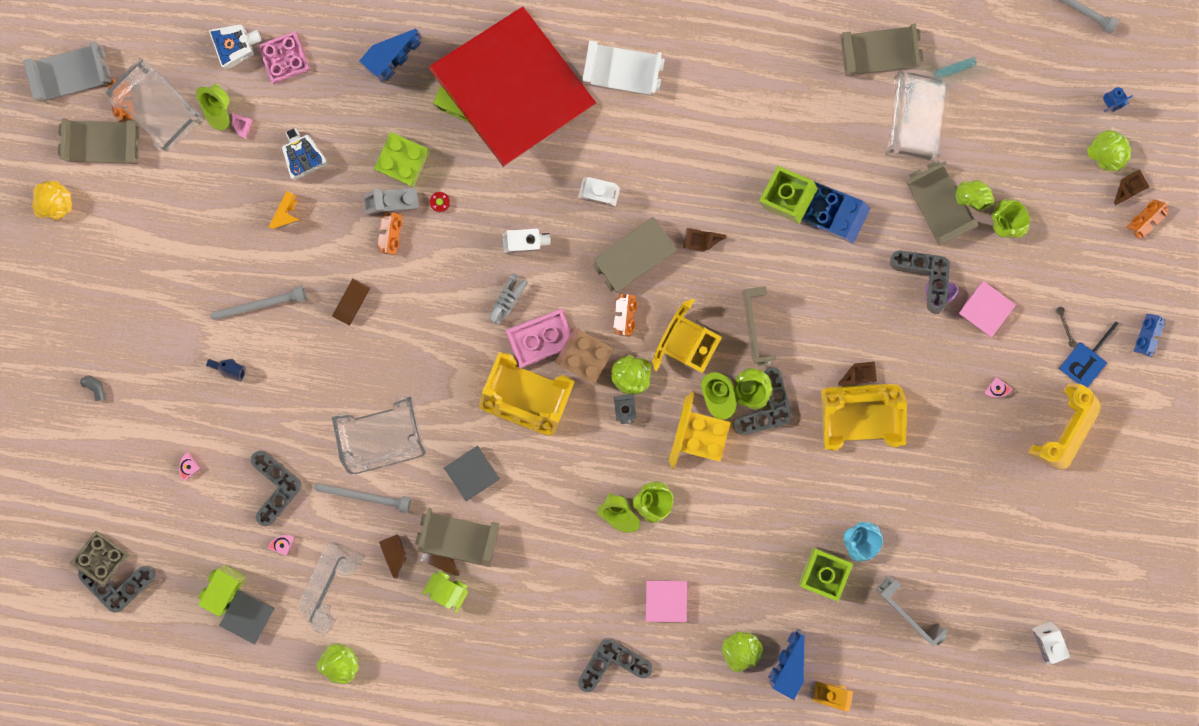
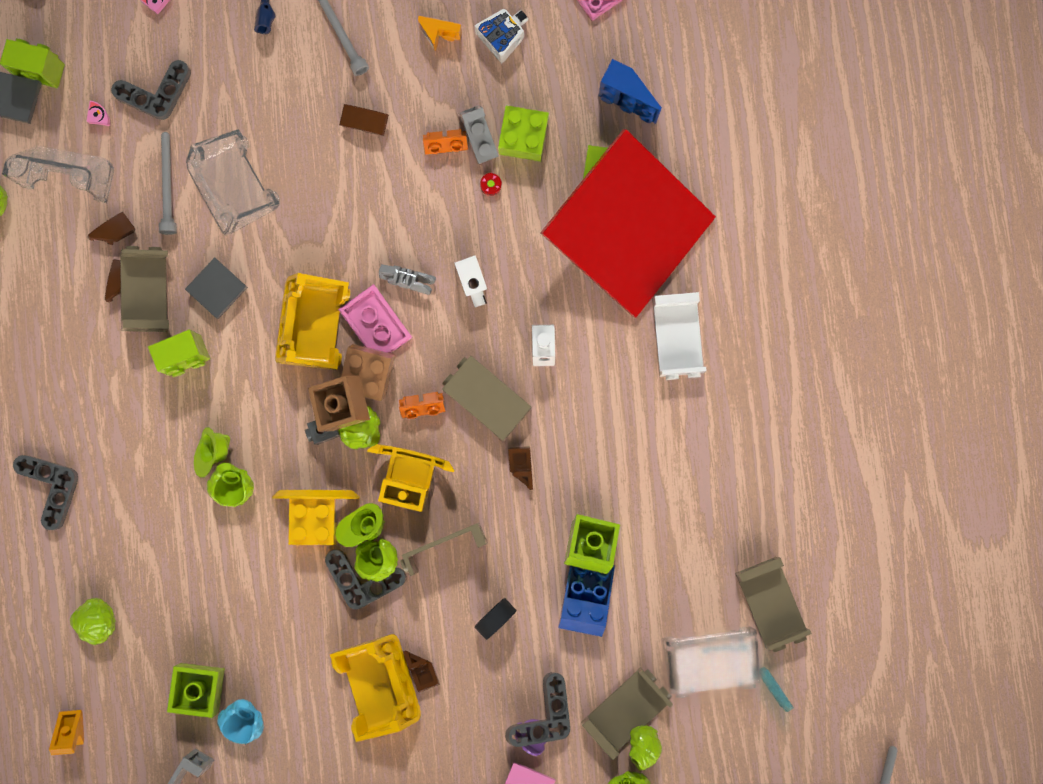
camera: 80 degrees right, 5 degrees down
lime brick [422,570,469,613] -> none
bright pink tile [646,580,687,622] -> none
blue slope [768,628,805,700] -> none
none -> lime brick [148,329,210,377]
none -> medium nougat brick [308,376,370,432]
none -> black tyre [475,598,517,640]

